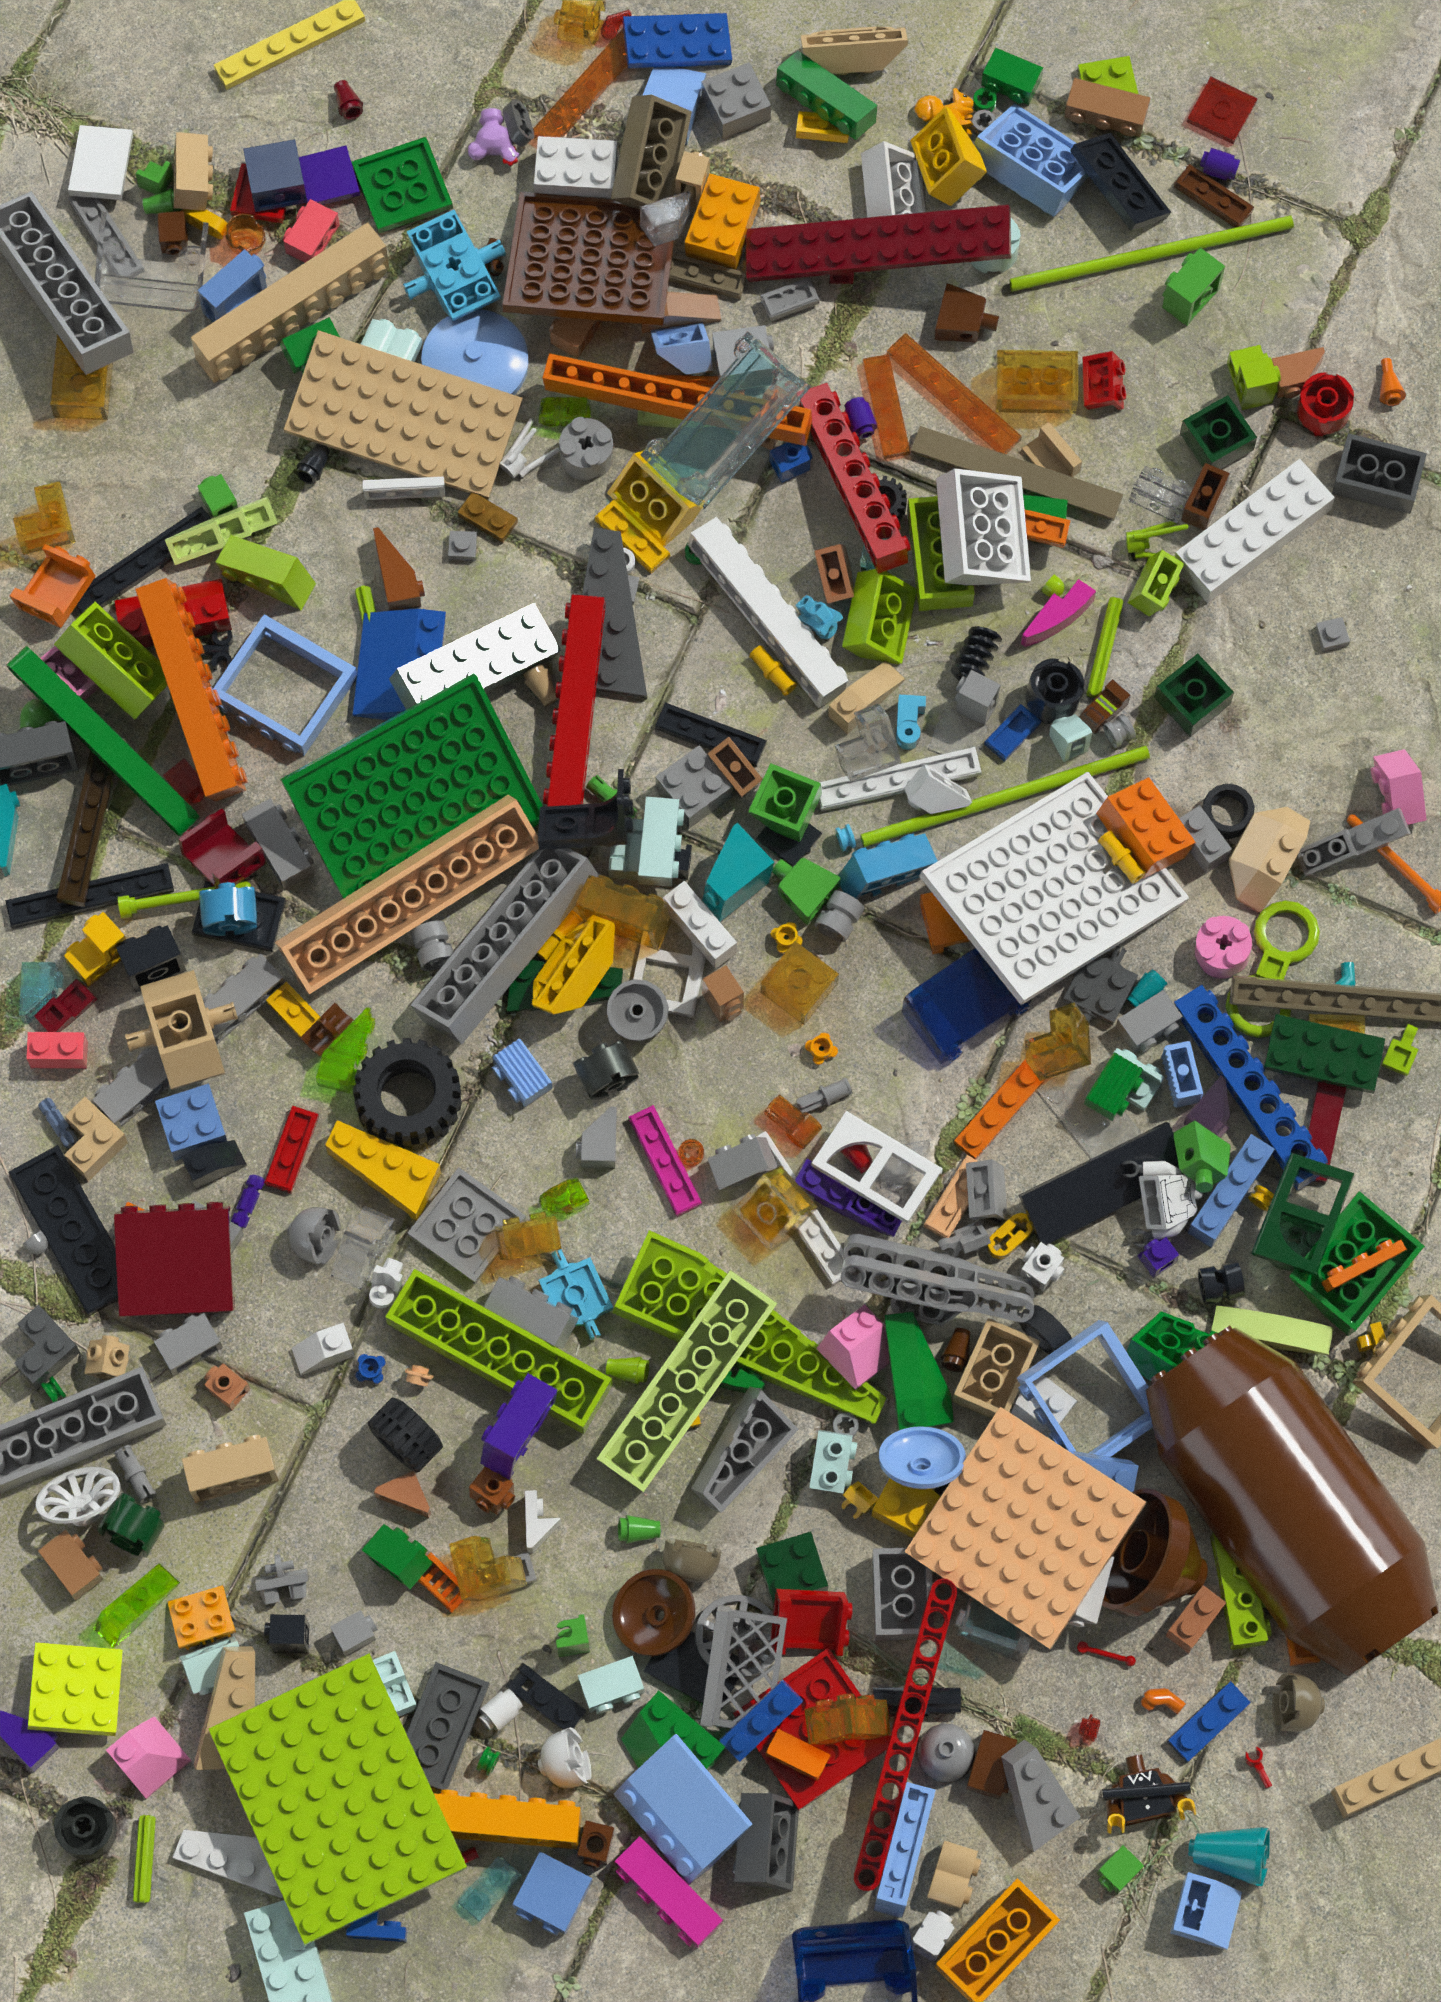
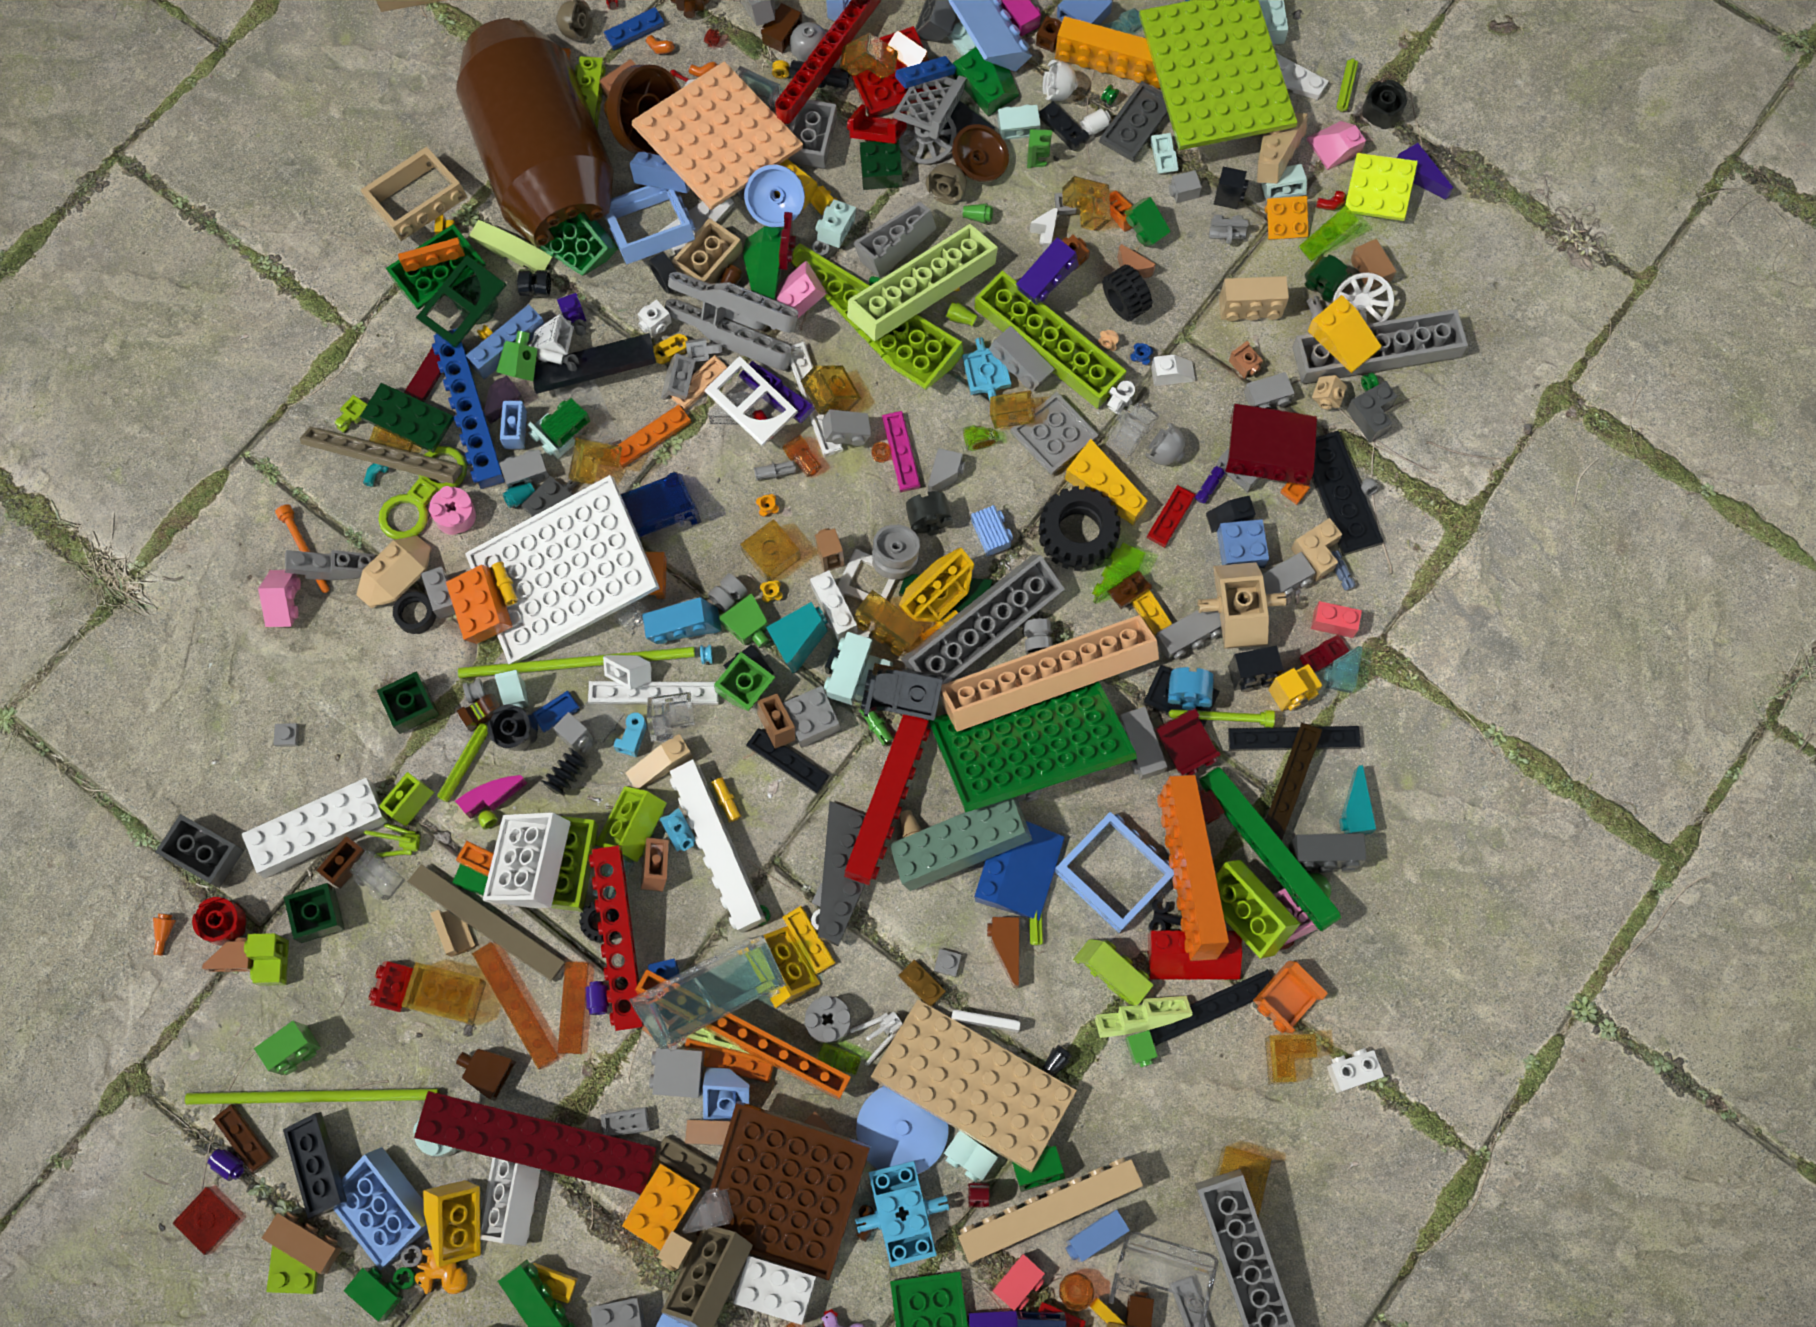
camera: 165 degrees left, 0 degrees up
none -> orange arm [689,62,718,77]
none -> yellow bush [772,60,790,79]
none -> dark red wing [779,212,796,270]
none -> dark red leg [968,1183,989,1208]
none -> yellow slope [1308,295,1382,373]
none -> red arm [1316,191,1346,210]

